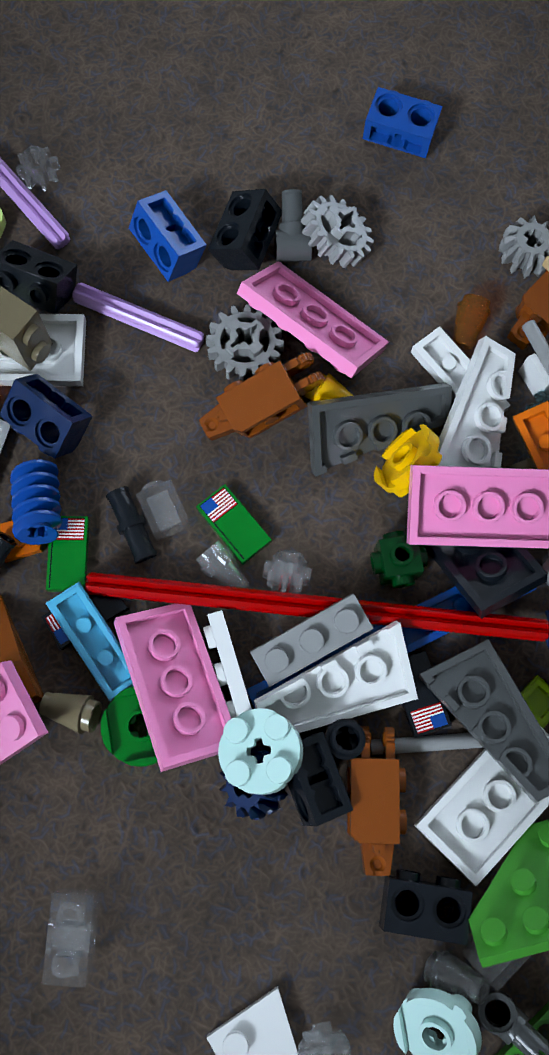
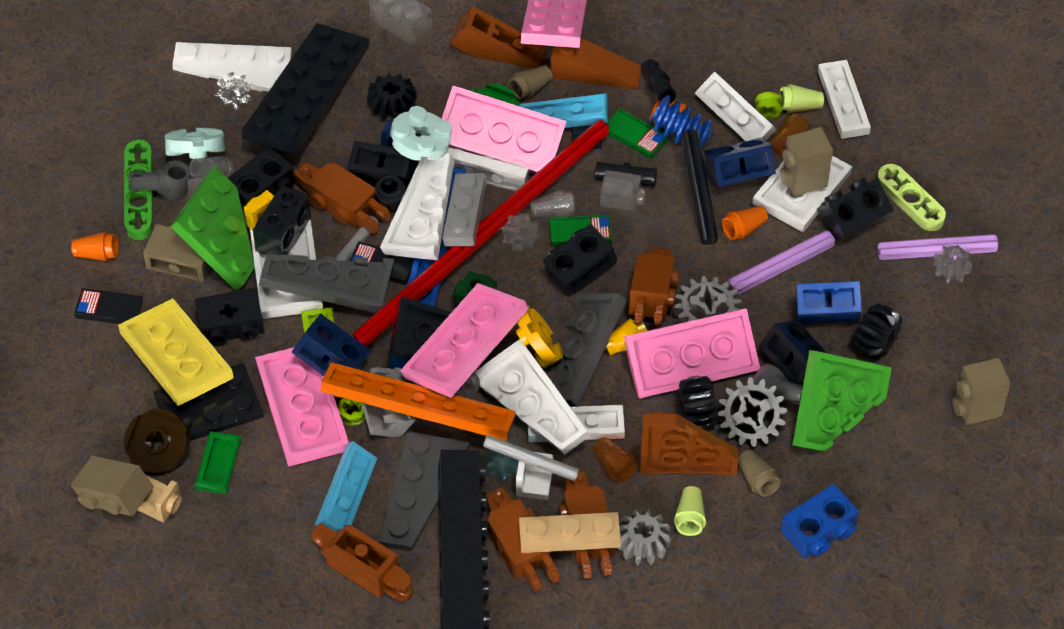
camera: 130 degrees right, 20 degrees down
none -> black plate [242,23,370,156]
none -> yellow plate [244,190,274,231]
none -> black brick [253,185,311,255]
none -> black gear [367,72,417,121]
none -> dark orange slope [450,5,547,68]
none -> black brick [543,224,618,297]
none -> dark orange plate [640,411,739,475]
none -> yellowish green cone [674,486,706,536]
none -> black gear [679,375,718,429]
none -> black axle [682,129,718,245]
none -> orange cone [722,206,768,241]
none -> dark tan cone [738,450,781,497]
none -> bright green plate [792,350,892,451]
none -> black gear [853,303,902,359]
none -> dark tan brick [952,358,1011,425]

